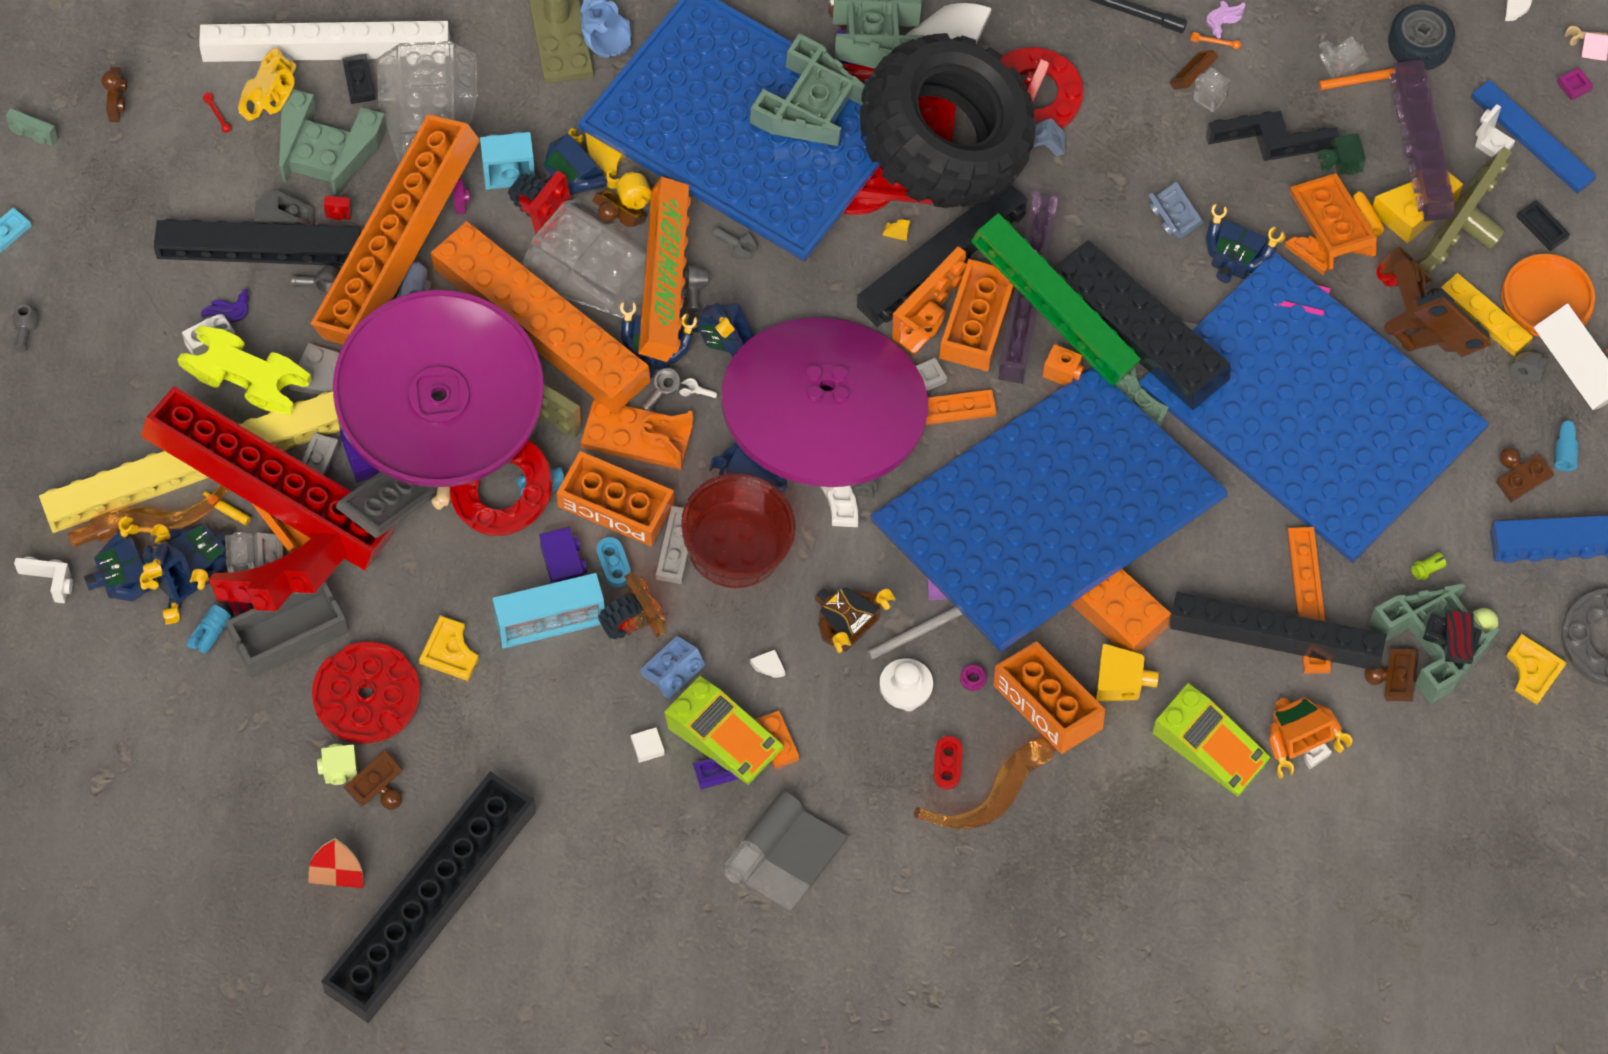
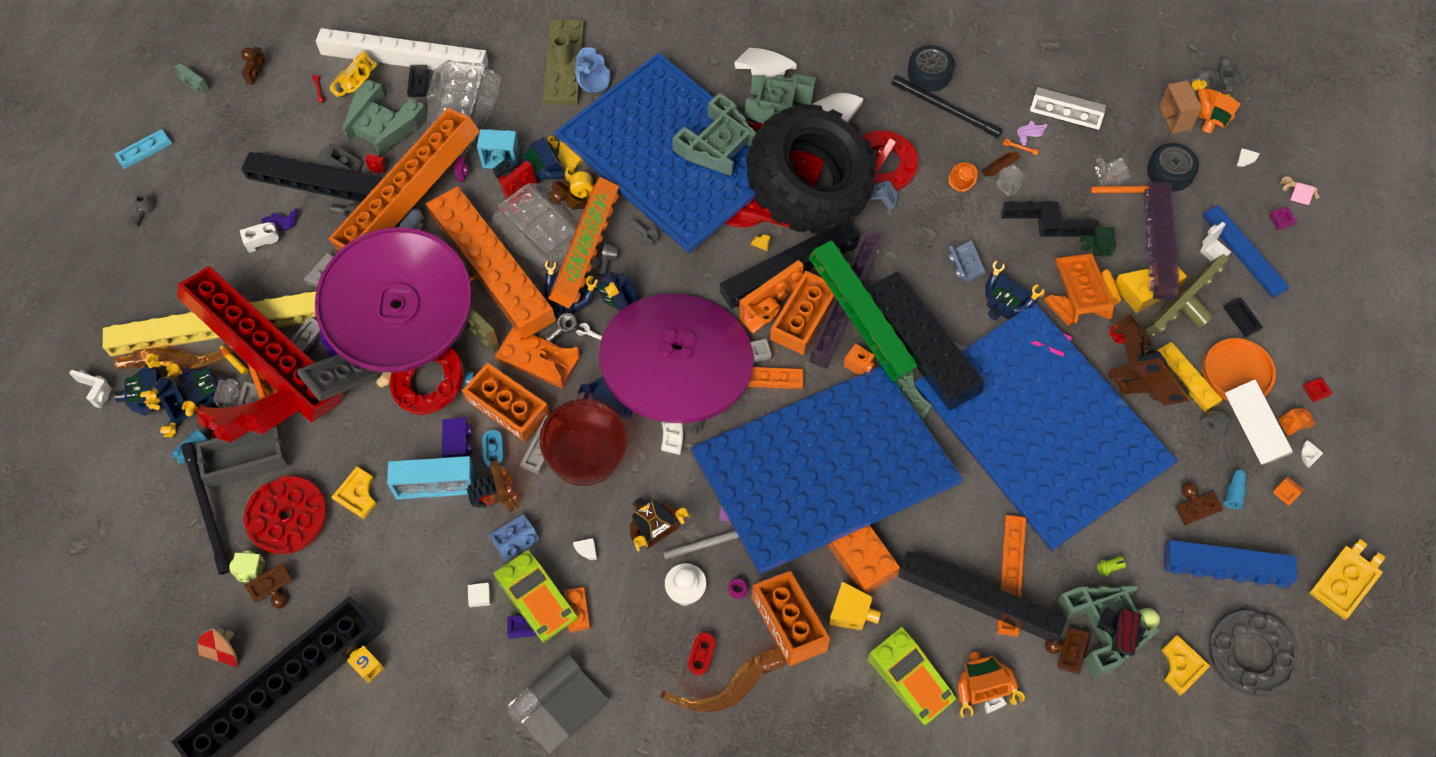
camera: 15 degrees right, 0 degrees up
neon yellow piece [177,326,312,415] -> none
none -> black piece [181,442,231,575]
none -> yellow brick [347,646,384,683]
none -> orange hair [948,162,978,192]

